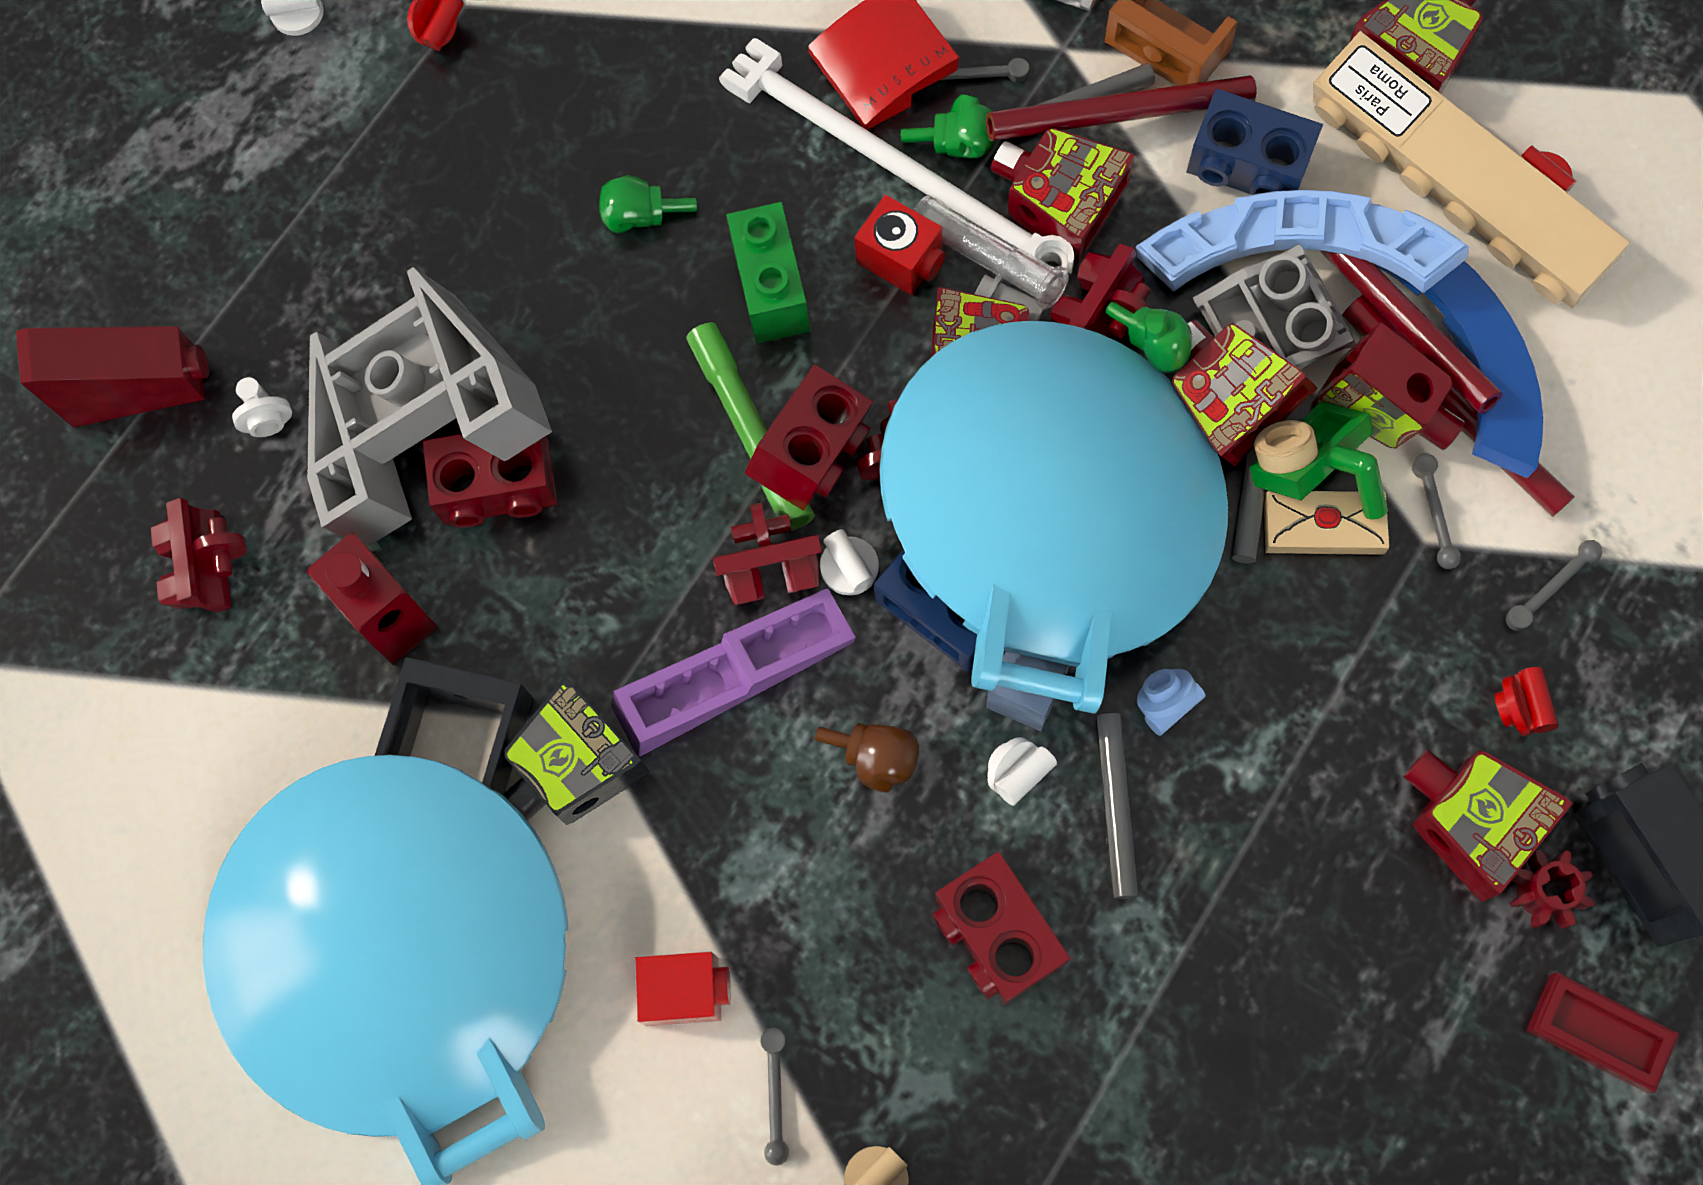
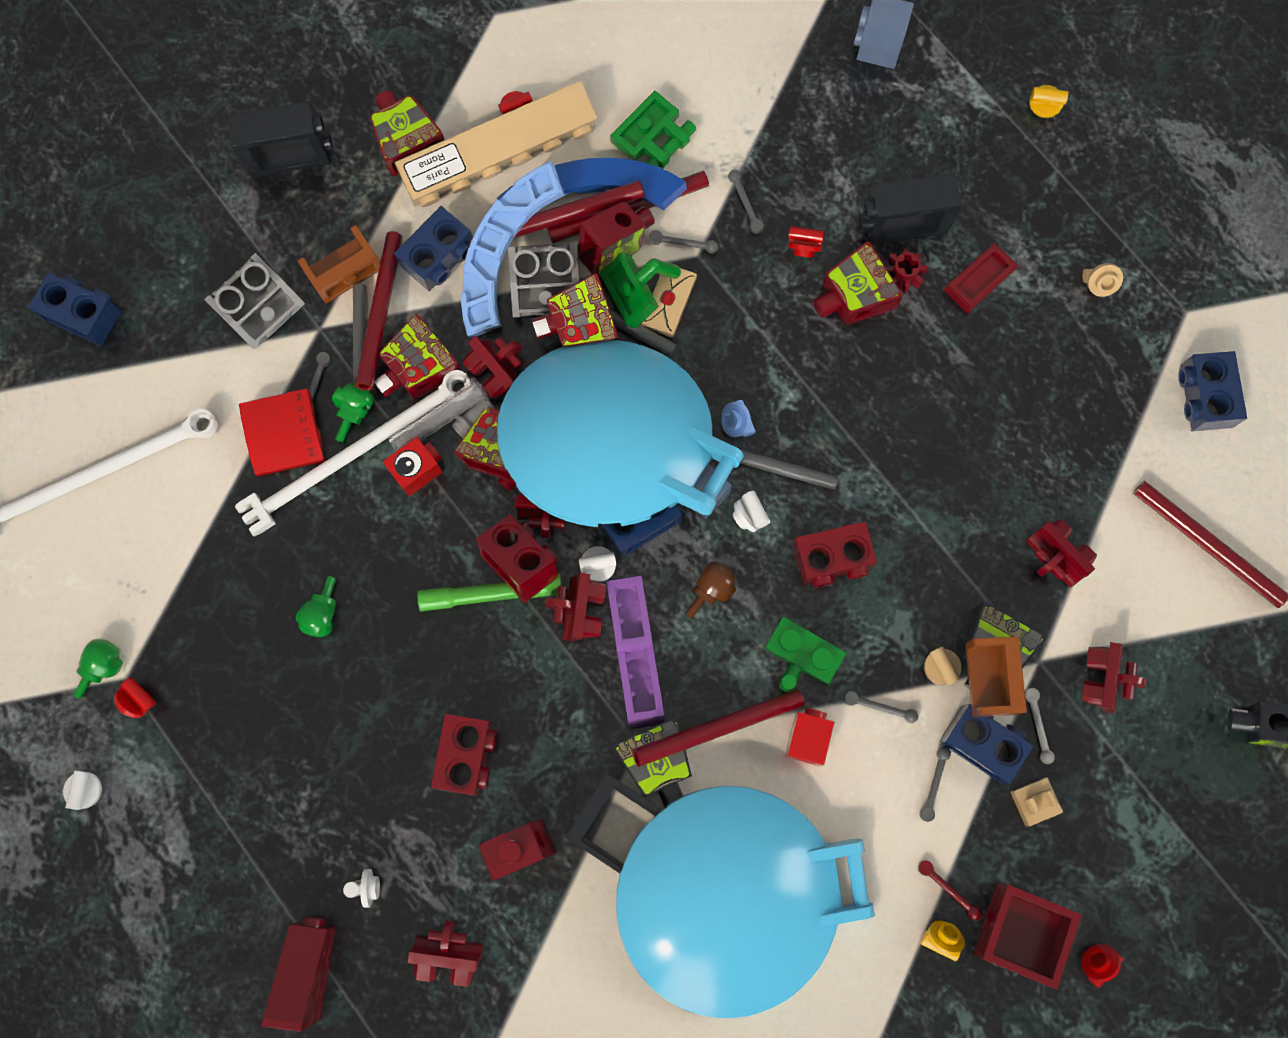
camera: 75 degrees left, 5 degrees up
light grey wedge [307,267,552,547] -> none
green brick [726,202,810,344] -> none
green piece [1106,302,1193,373] -> none
tan tile [1254,420,1318,474] -> none
none -> green plate [610,90,697,169]
none -> dark red piece [632,689,805,767]
none -> green plate [765,616,846,692]

